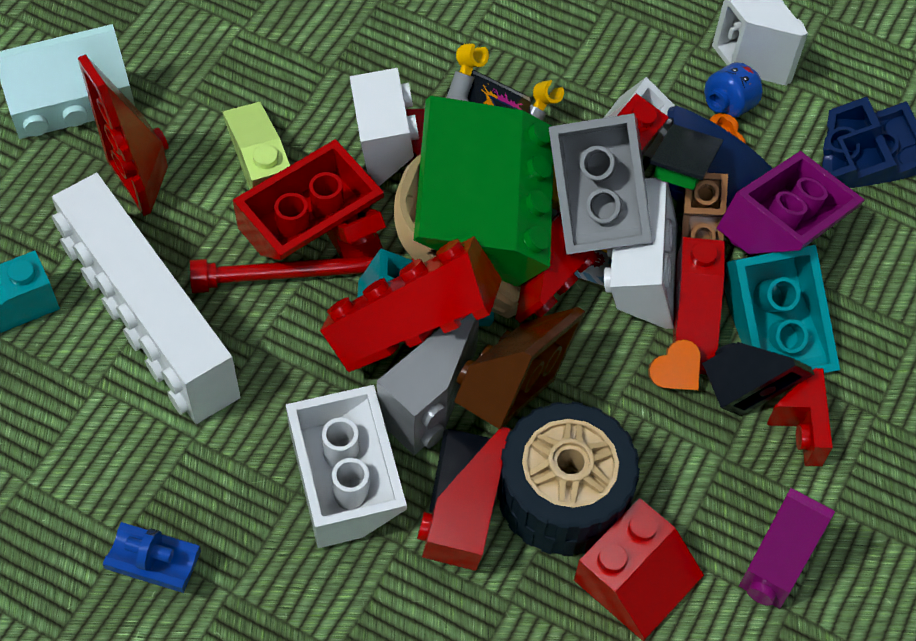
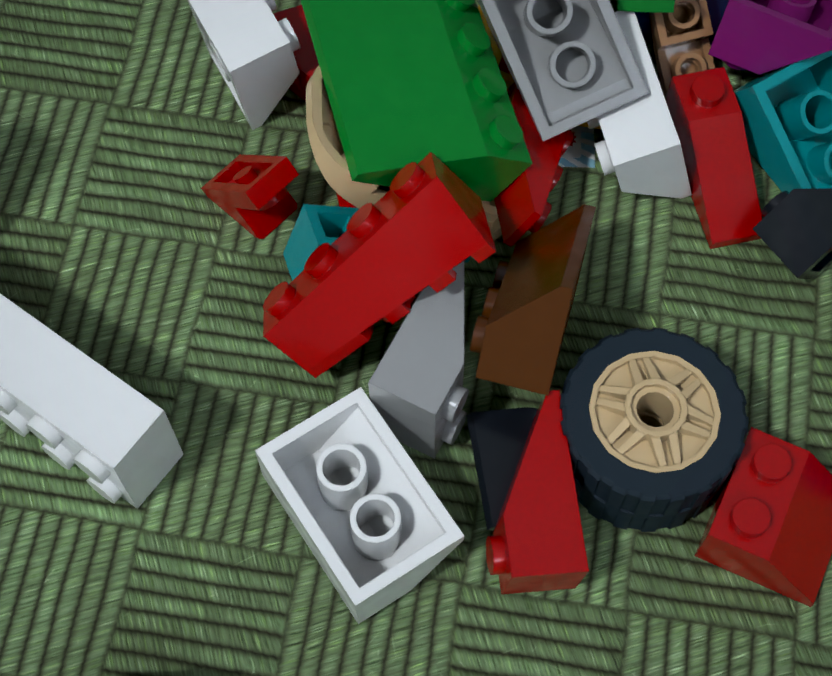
camera: 15 degrees left, 5 degrees up
red piece [190,256,375,294] -> none
yellowish green slope [222,102,290,190] -> none
red slope [233,139,384,260] -> none
orange tile [648,339,700,390] -> none

